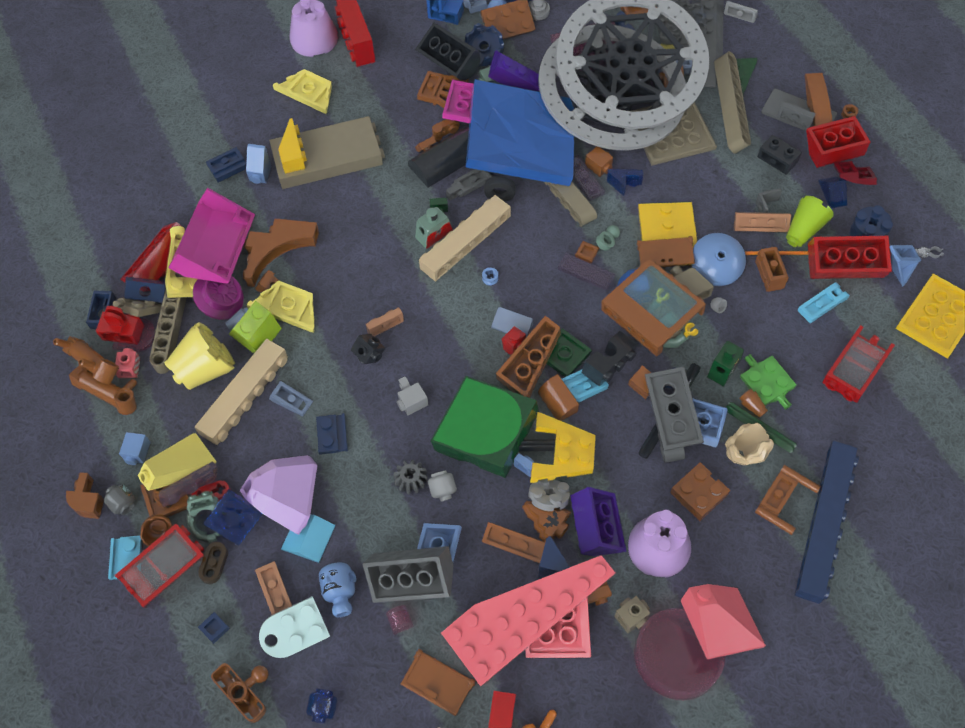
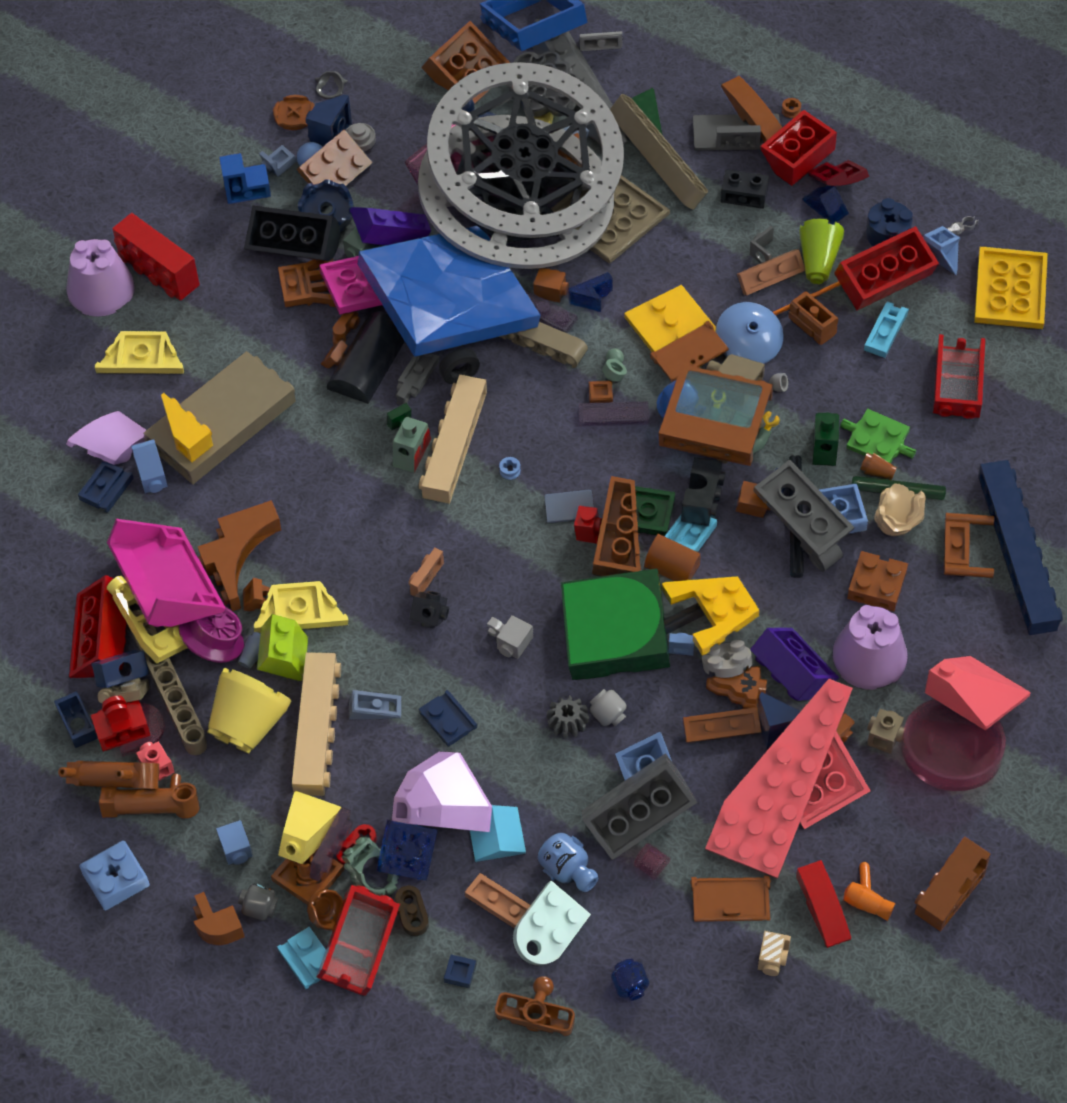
camera: 30 degrees left, 5 degrees down
none -> lavender slope [66,411,146,465]
none -> medium blue brick [79,841,150,910]

